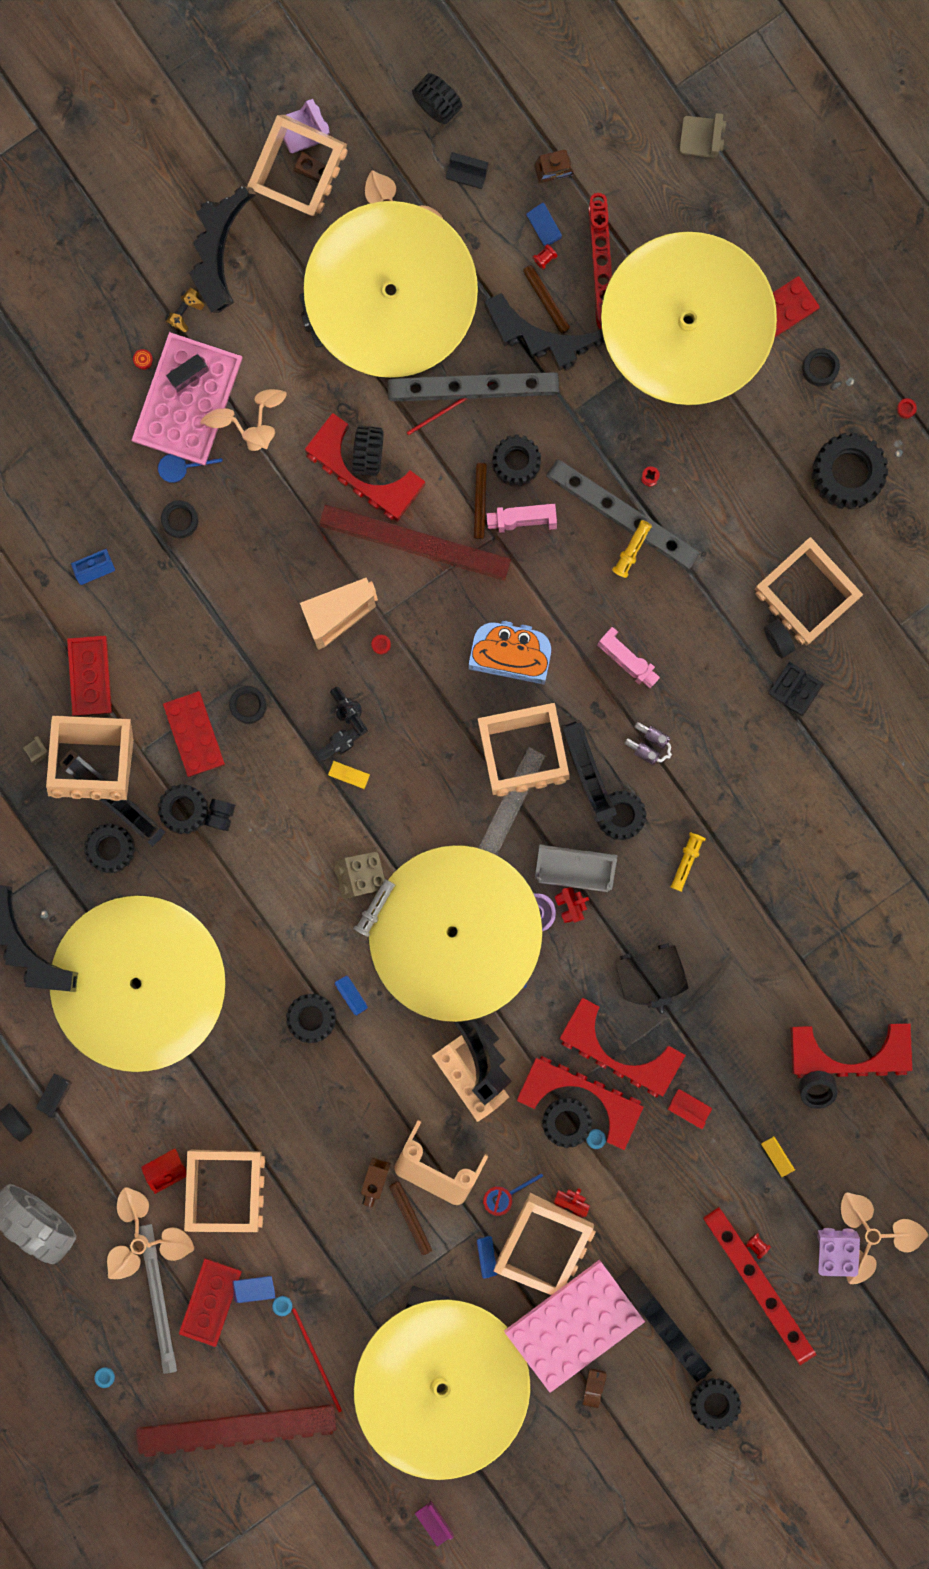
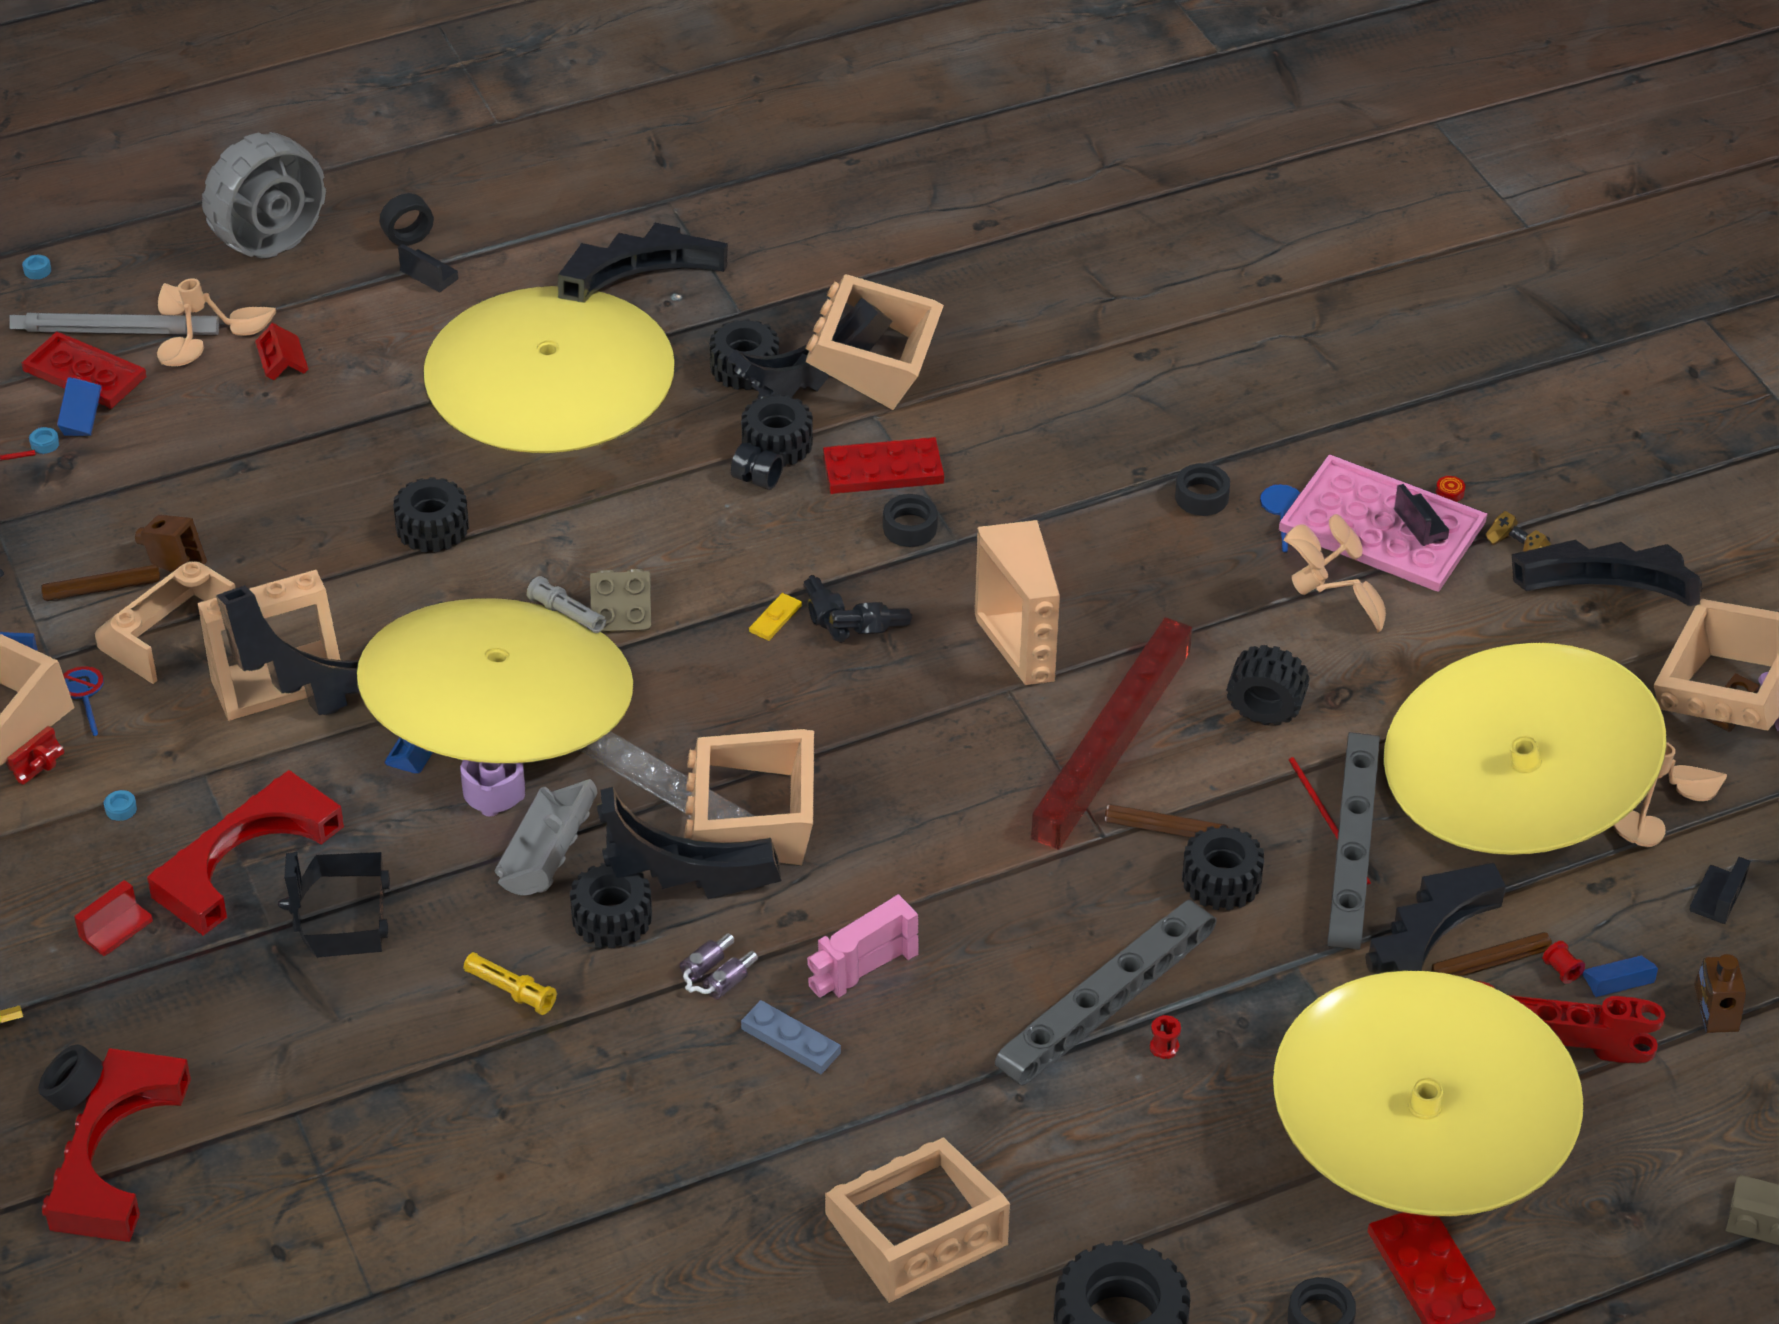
camera: 100 degrees right, 40 degrees down
red plate [67,636,112,716] -> none
blue slope [71,549,115,585] -> none
light nougat windscreen [184,1149,265,1232] -> none
red arch [305,413,426,521] -> none
blue slope [335,976,368,1016] -> none
red tile [371,635,391,655] -> none
brick [469,621,551,685] -> none
bright pink hips [487,504,557,533] -> none
red arch [516,1056,644,1150] -> none
black tyre [542,1098,592,1148] -> none
red hips [555,887,589,923] -> none
yellow pin [612,520,652,578] -> none
black tyre [764,619,795,658] -> none
black slope [768,661,824,717] -> none
none -> sand blue plate [741,1000,841,1074]

